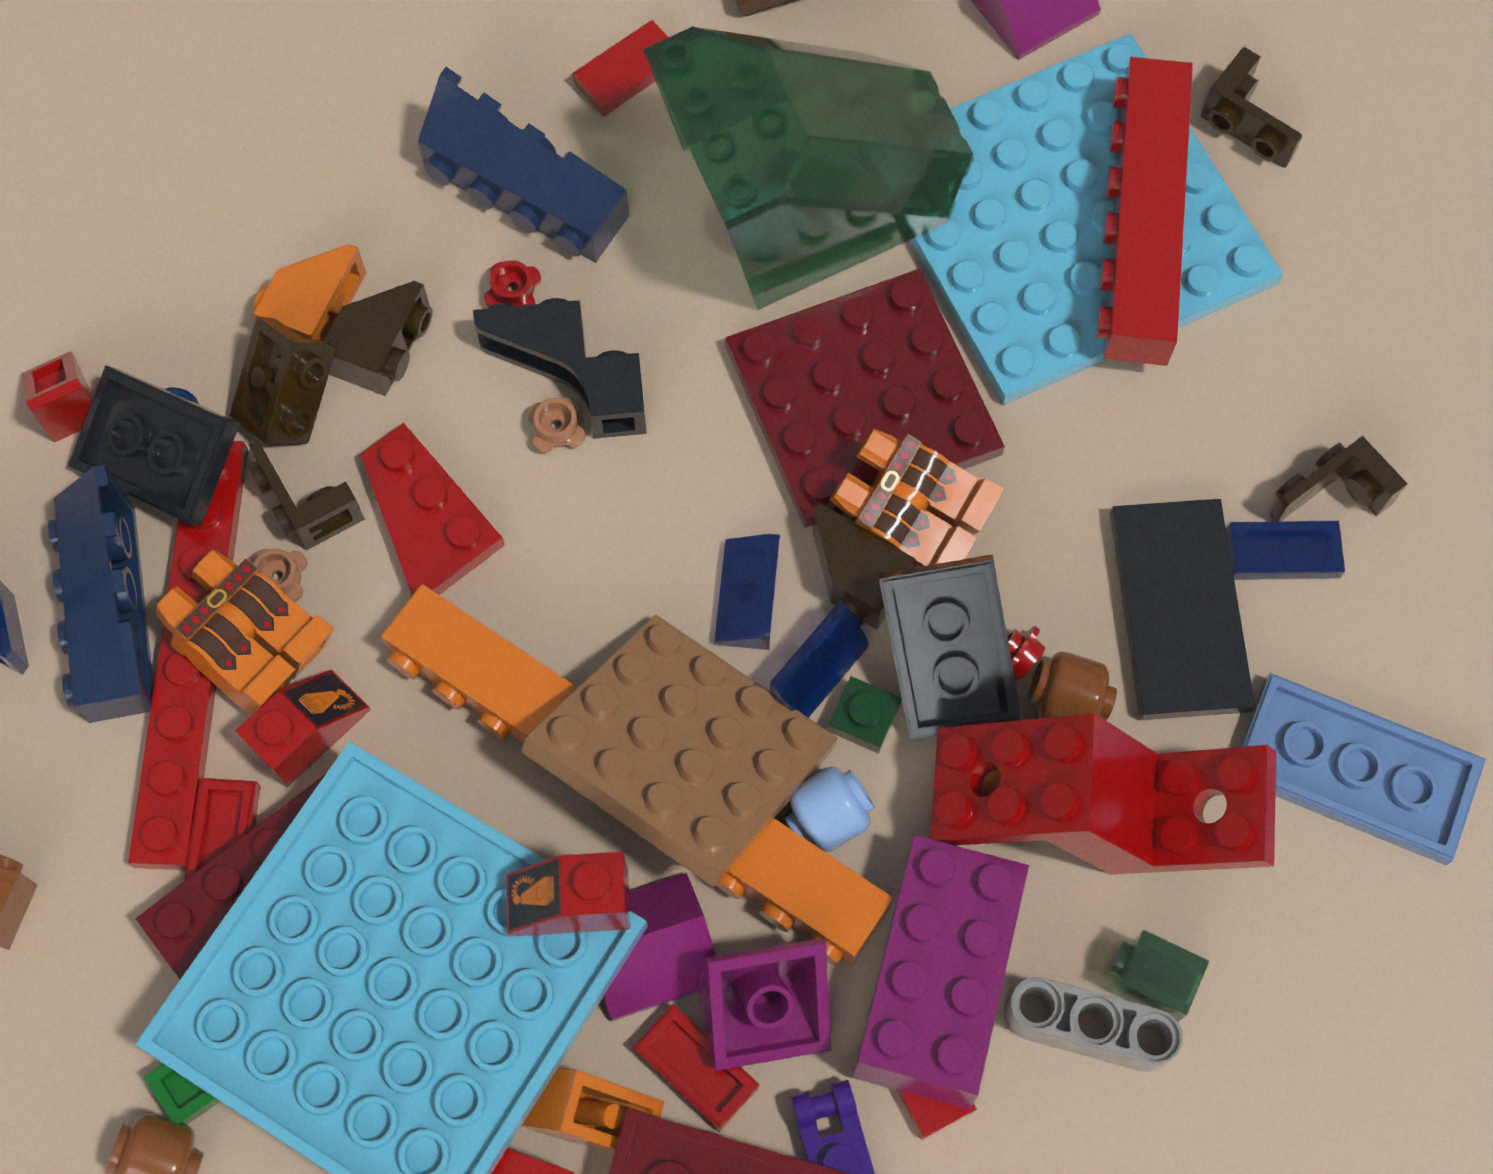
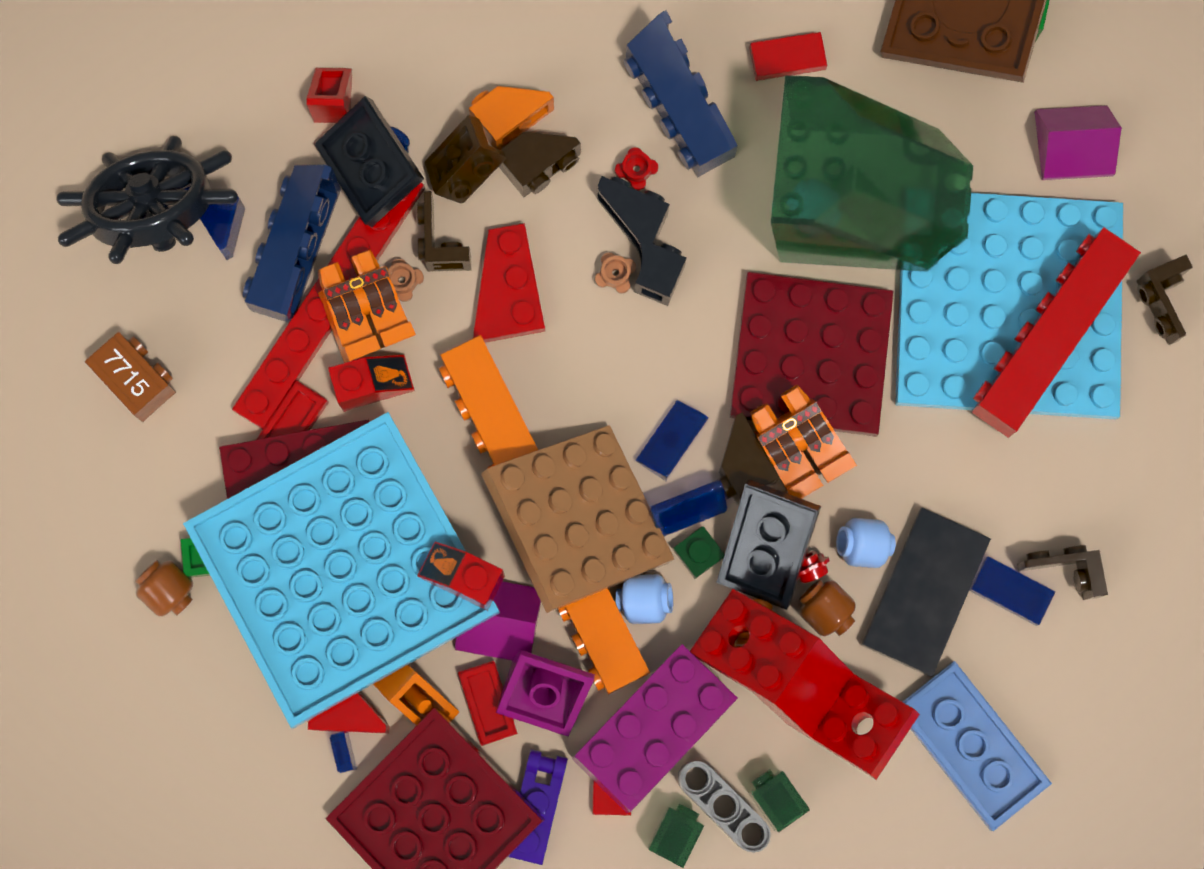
camera: 25 degrees right, 10 degrees up
none -> clear green brick [647,804,705,868]
none -> light blue head [836,518,896,568]

